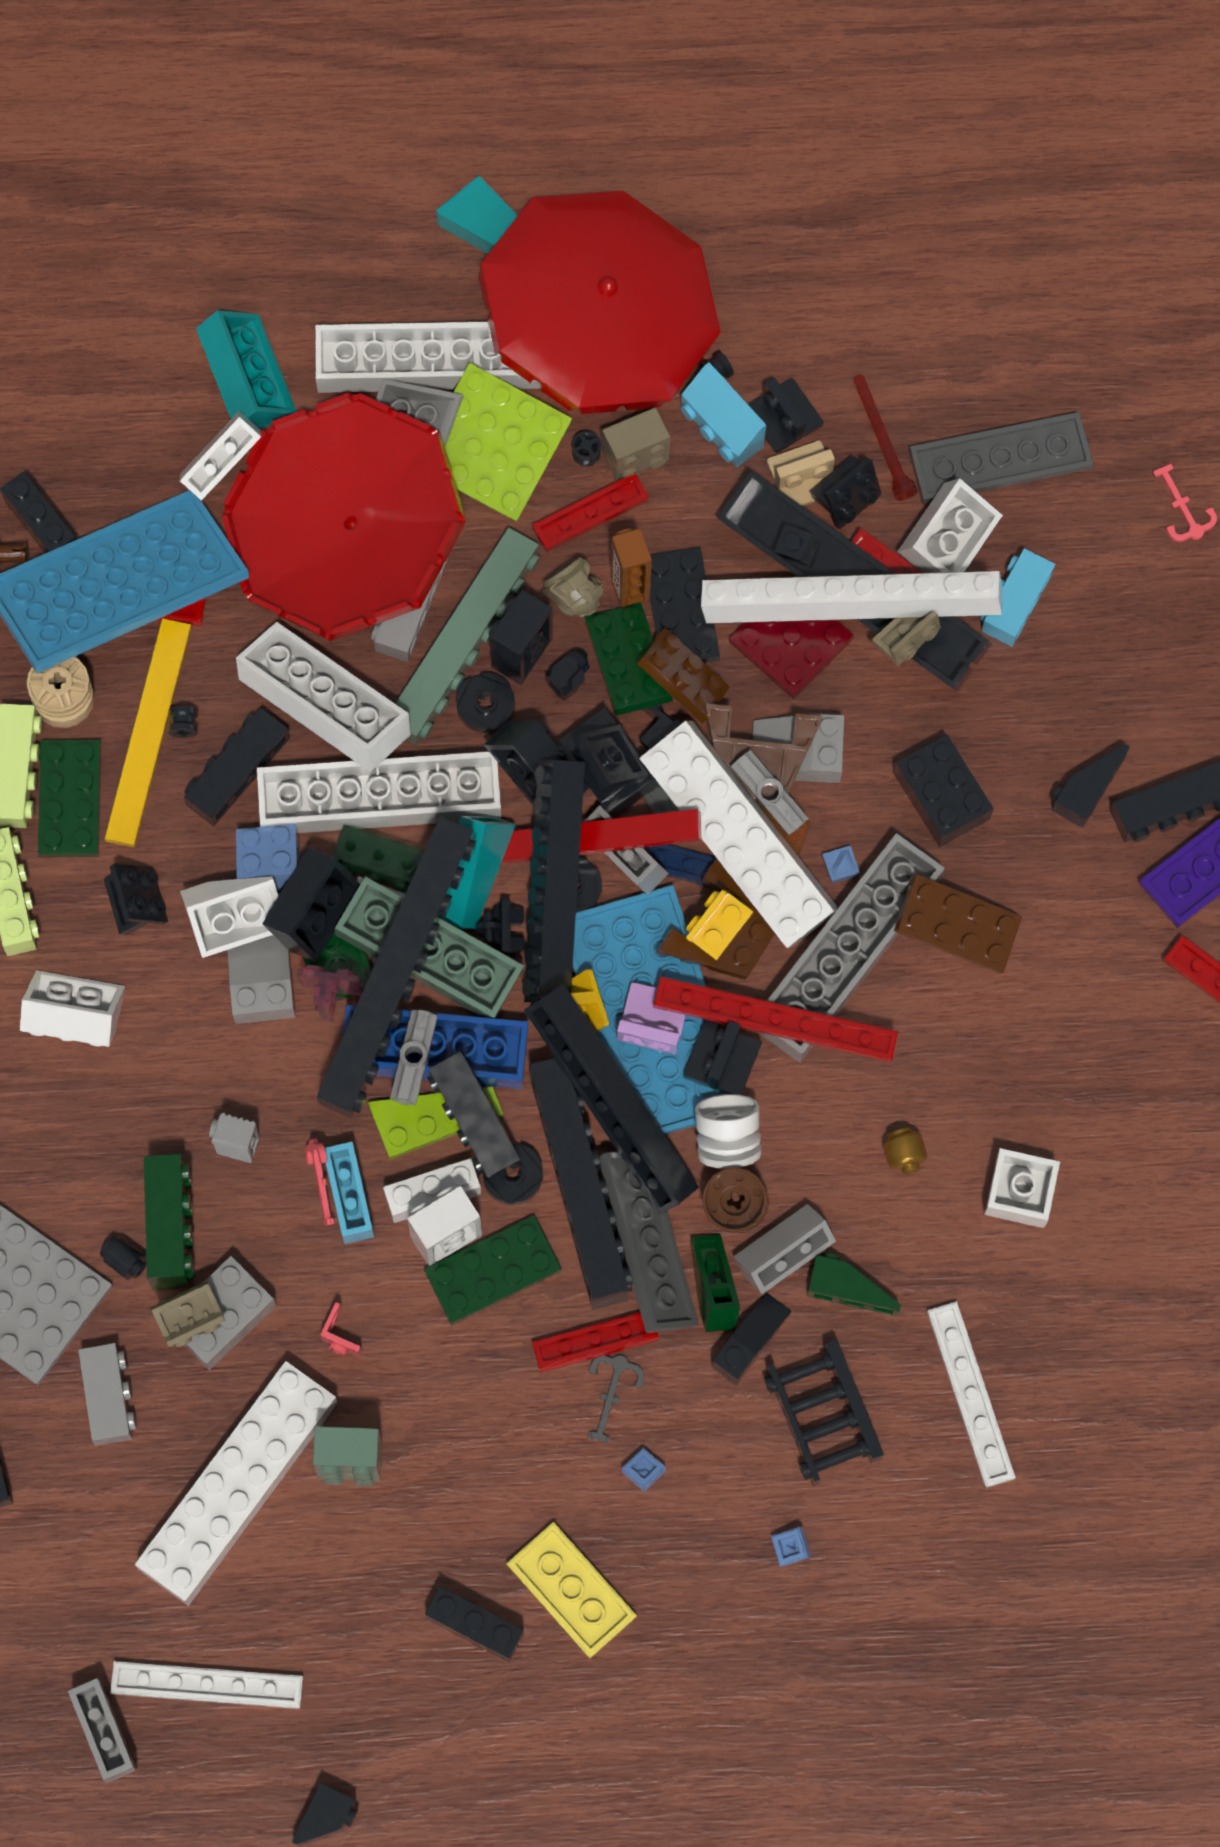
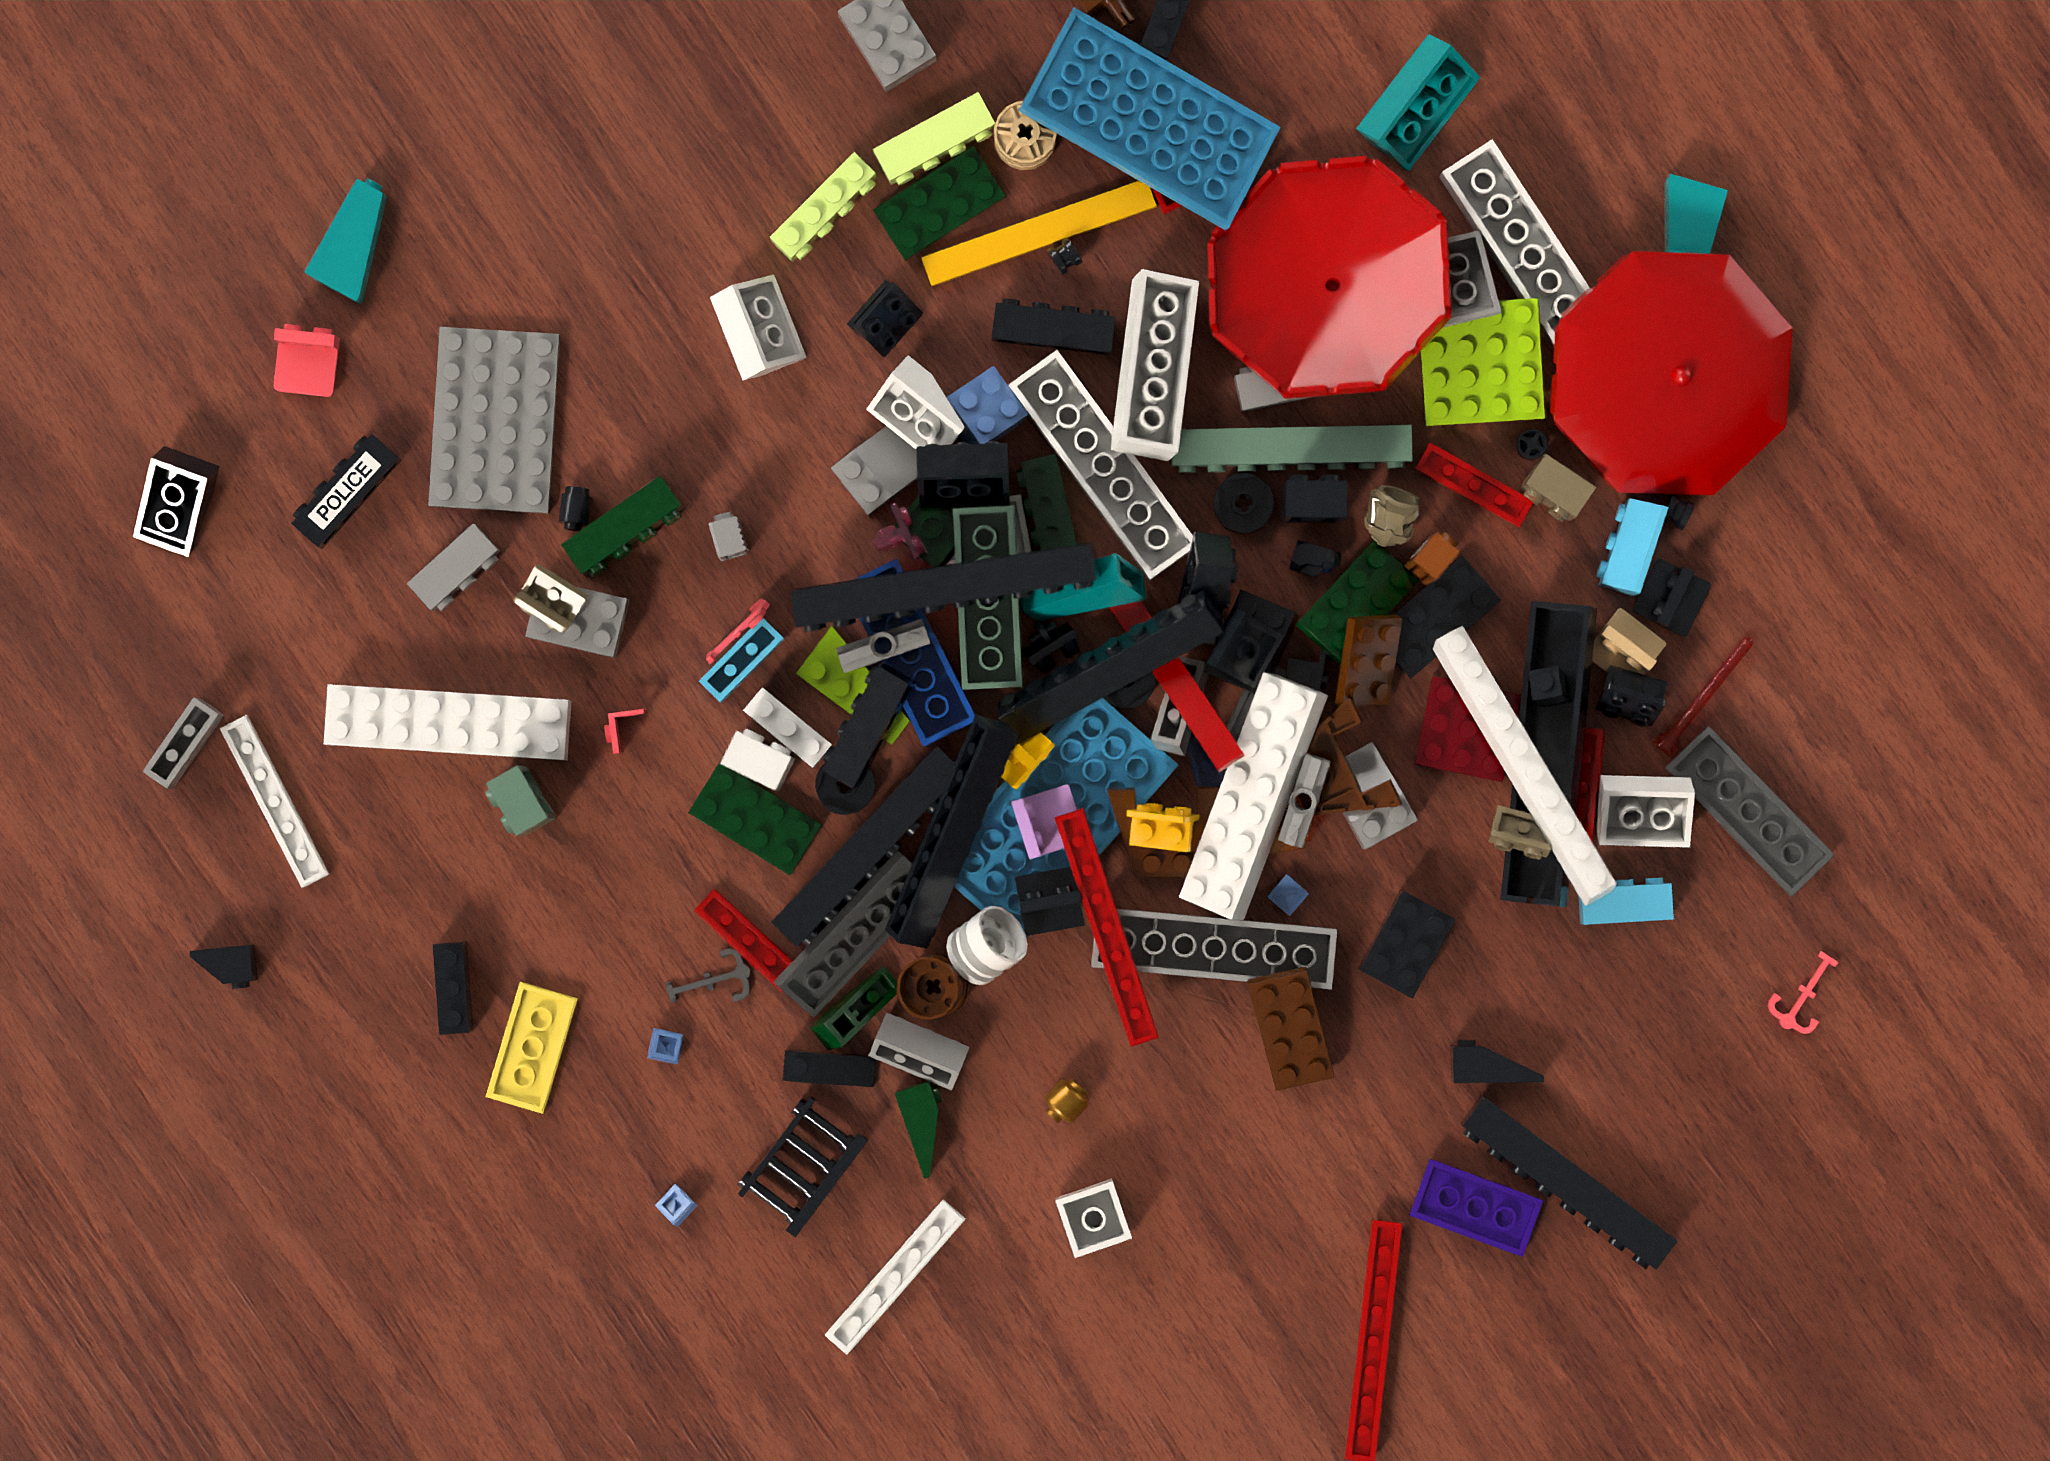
camera: 55 degrees right, 15 degrees up
white brick [180,411,261,501] -> none

